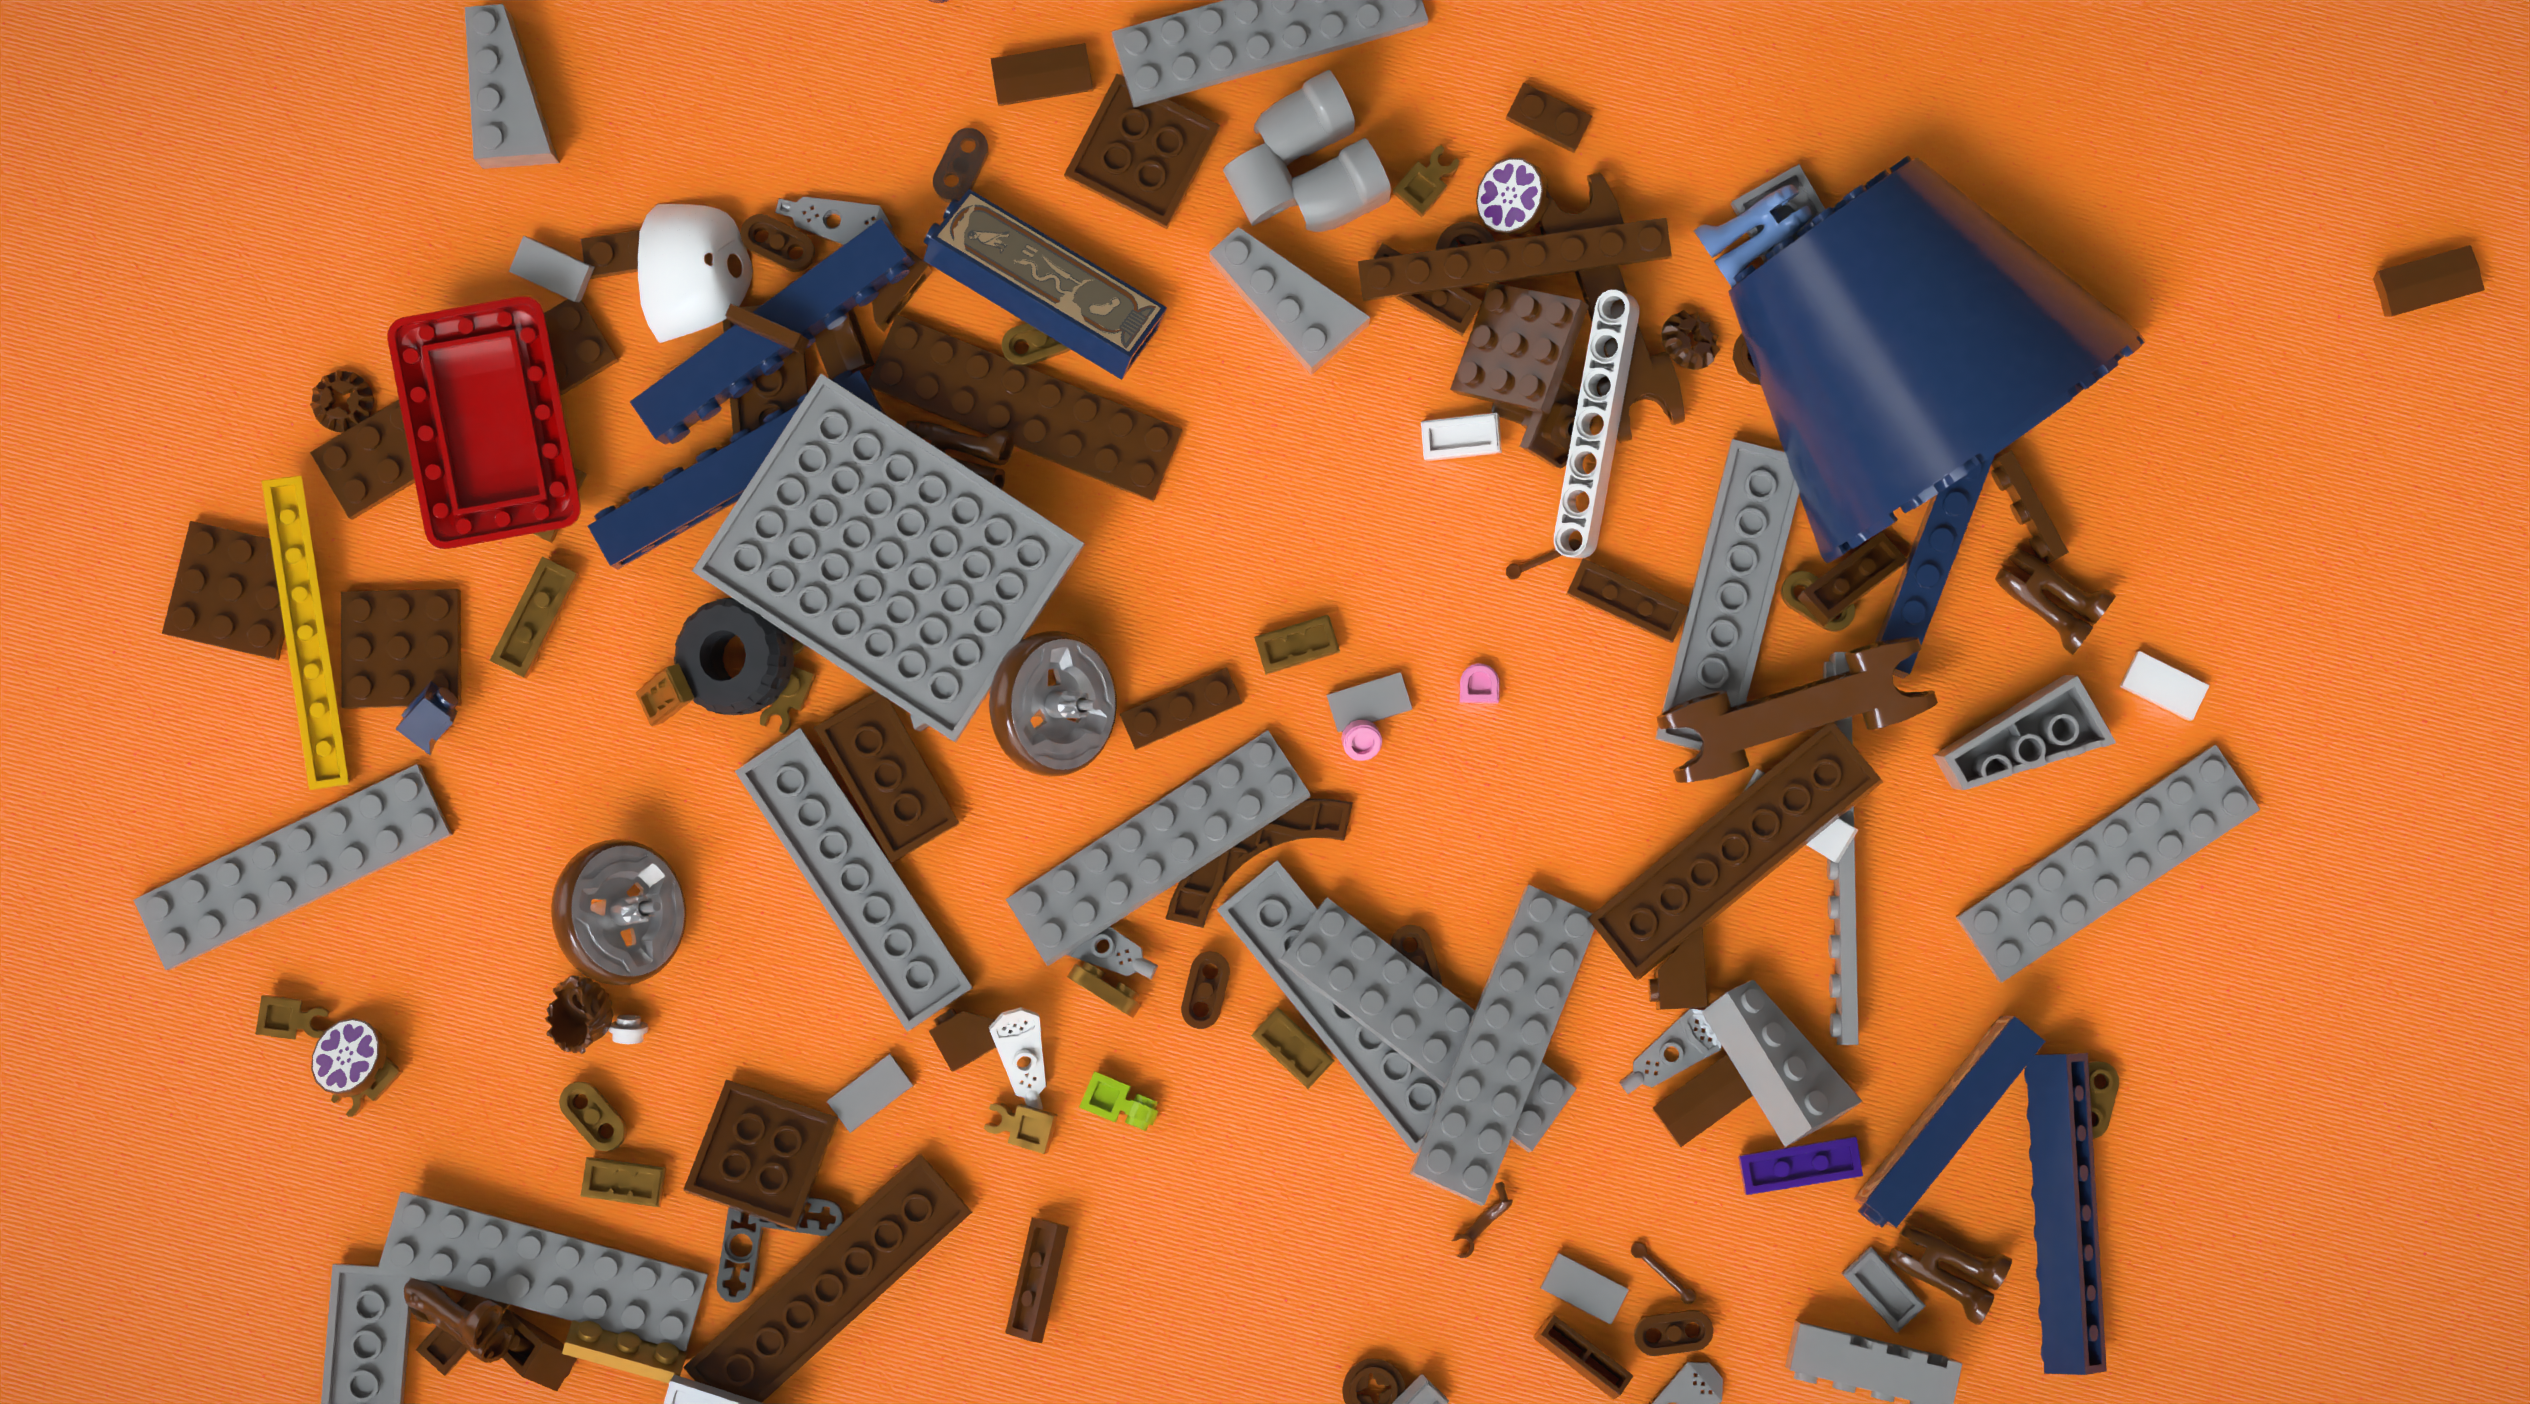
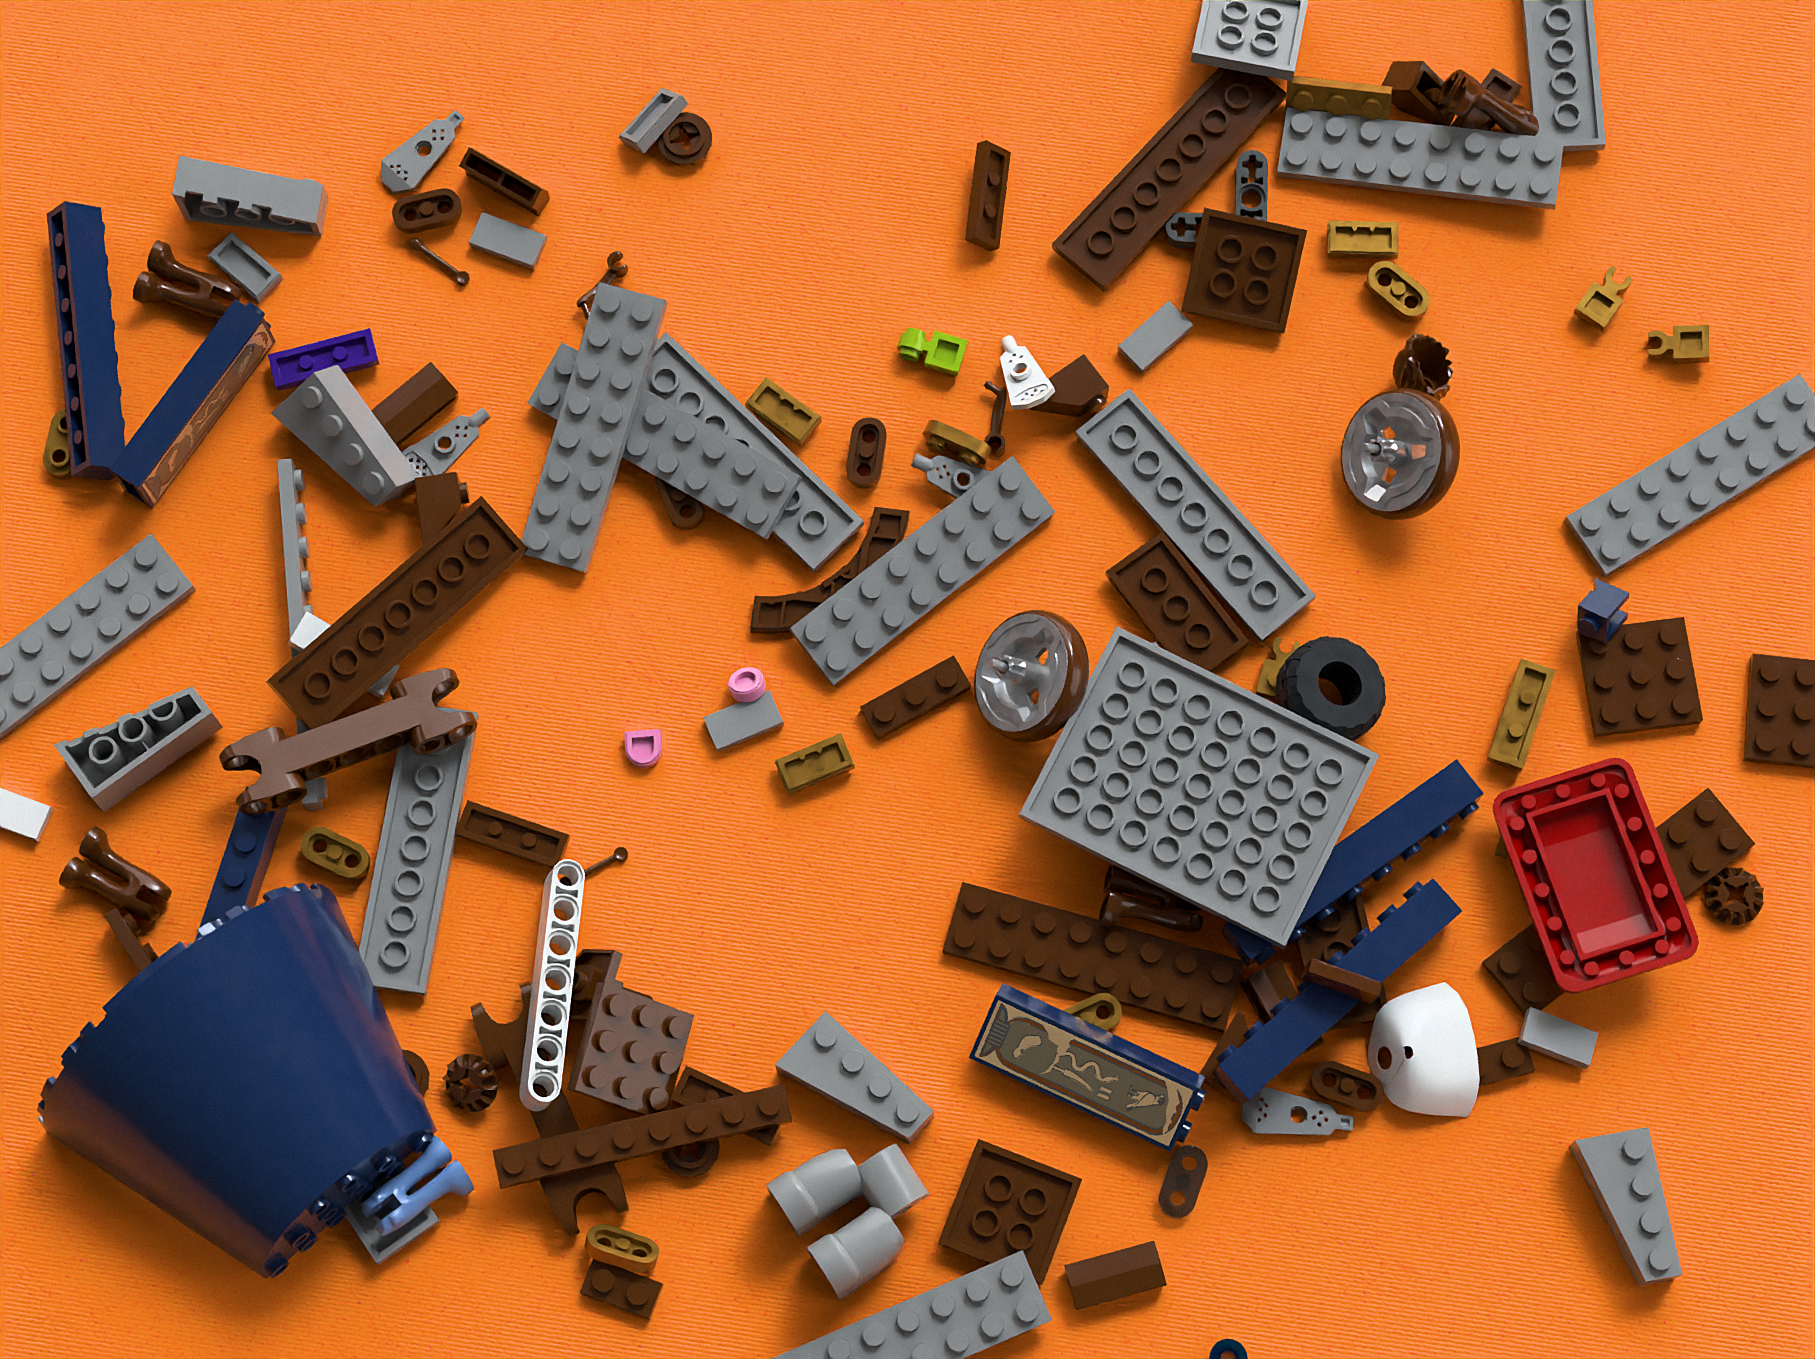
camera: 175 degrees right, 10 degrees down
yellow plate [261,475,349,790] -> none
tile [311,1018,386,1098] -> none
white plate [609,1015,648,1044] -> none
pearl gold plate [636,663,695,727] -> none
pearl gold plate [984,1102,1058,1154] -> none
pearl gold plate [1393,145,1460,217] -> none
white tile [1421,413,1502,461] -> none
tile [1476,158,1549,236] -> none
reddish brown plate [1798,531,1908,627] -> none
none -> pearl gold plate [584,1224,659,1273]
none -> reddish brown piece [984,381,1007,457]

